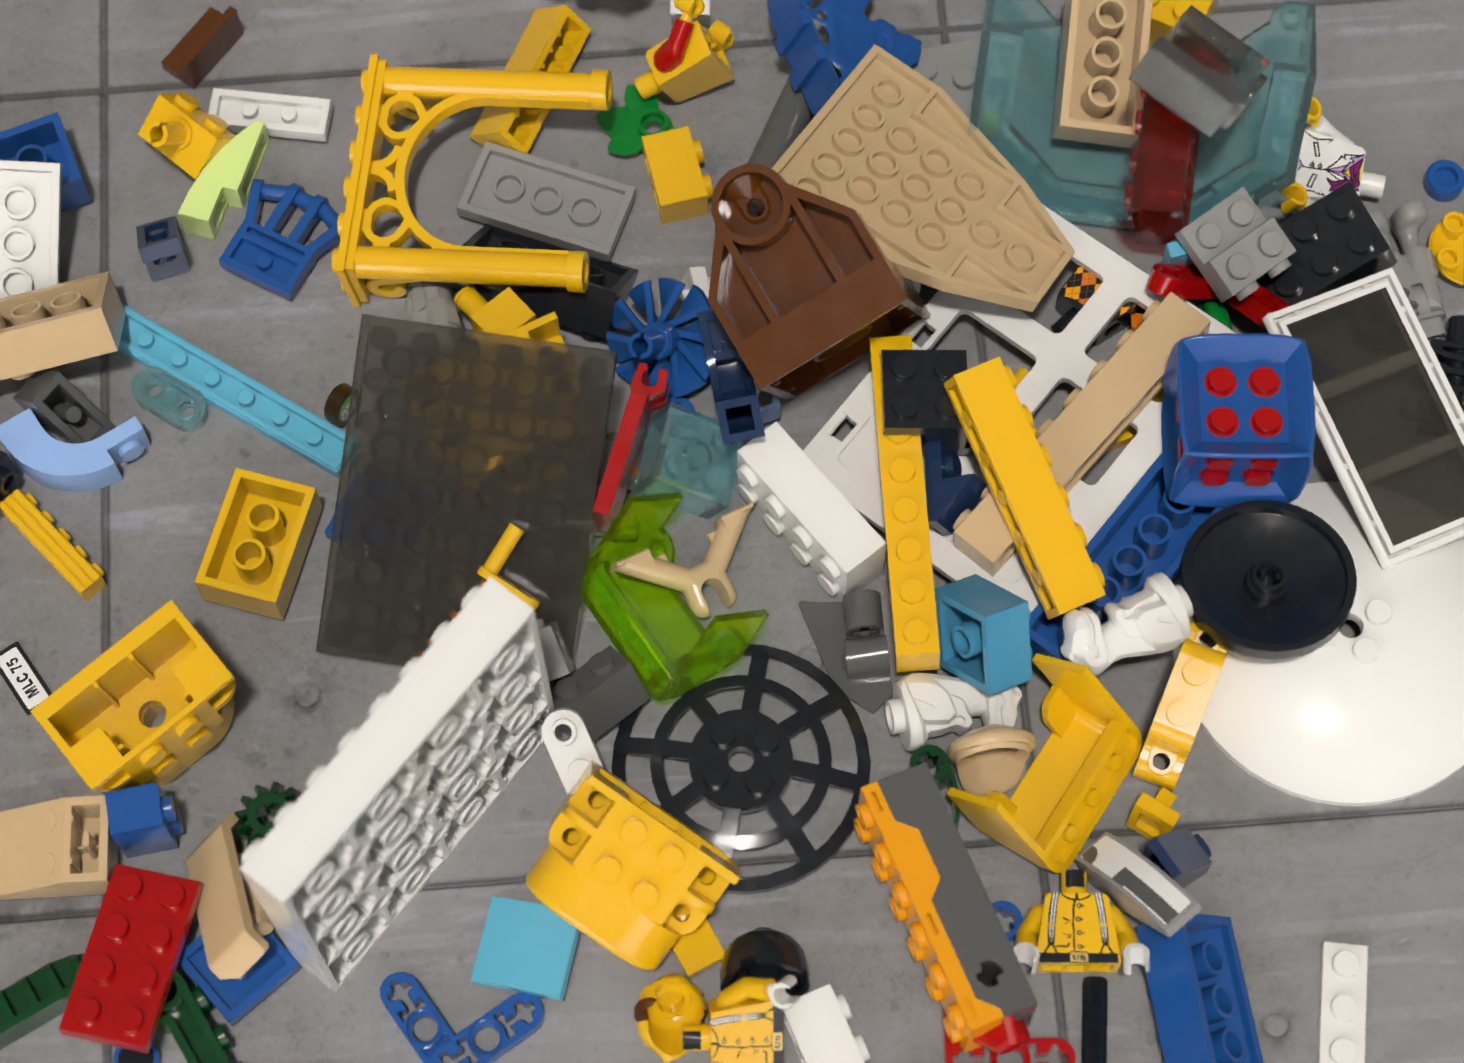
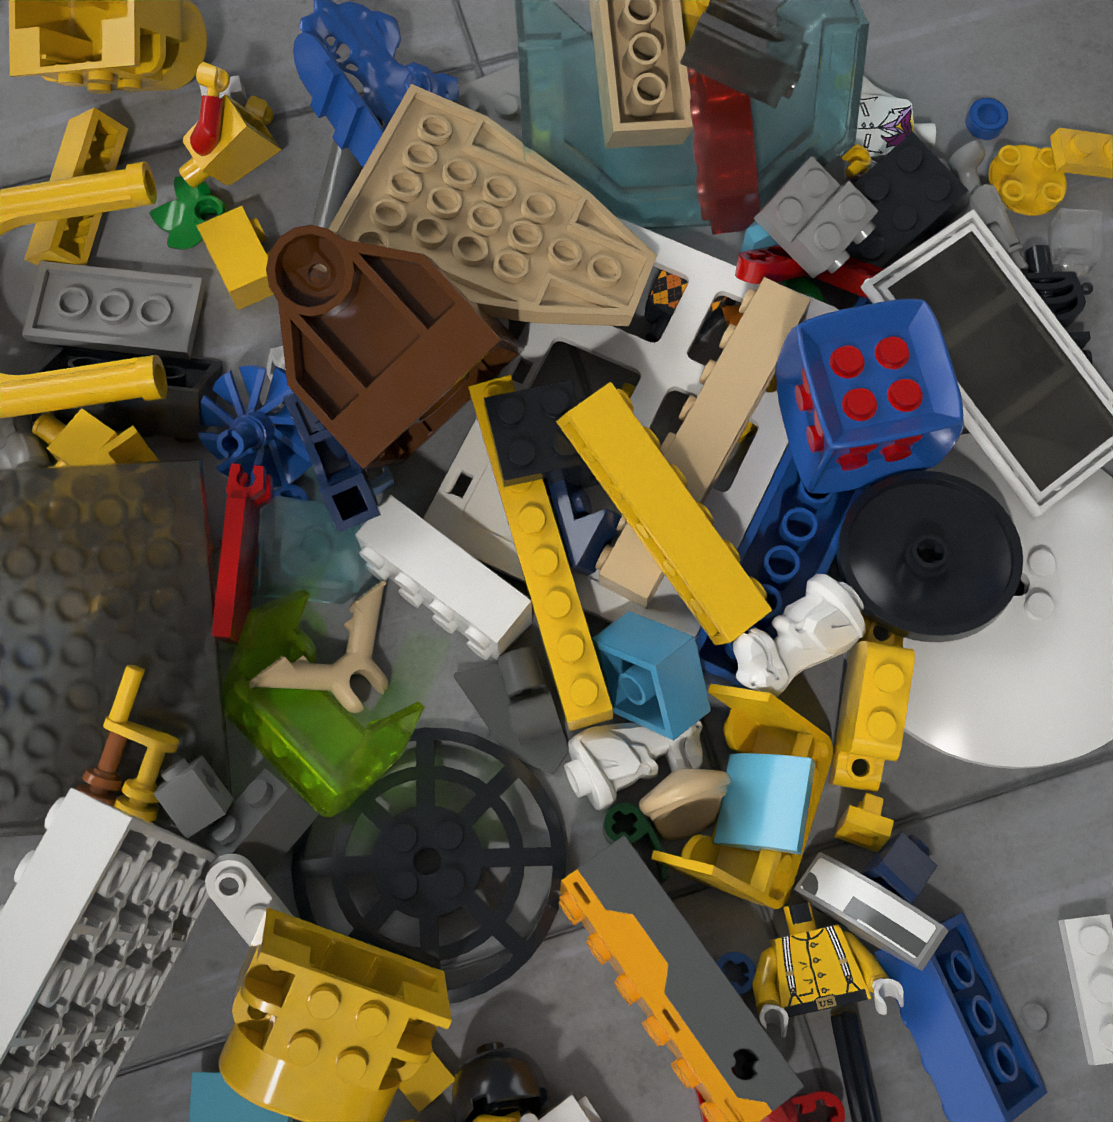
camera: 15 degrees left, 5 degrees up
none -> medium azure slope [714,753,816,855]

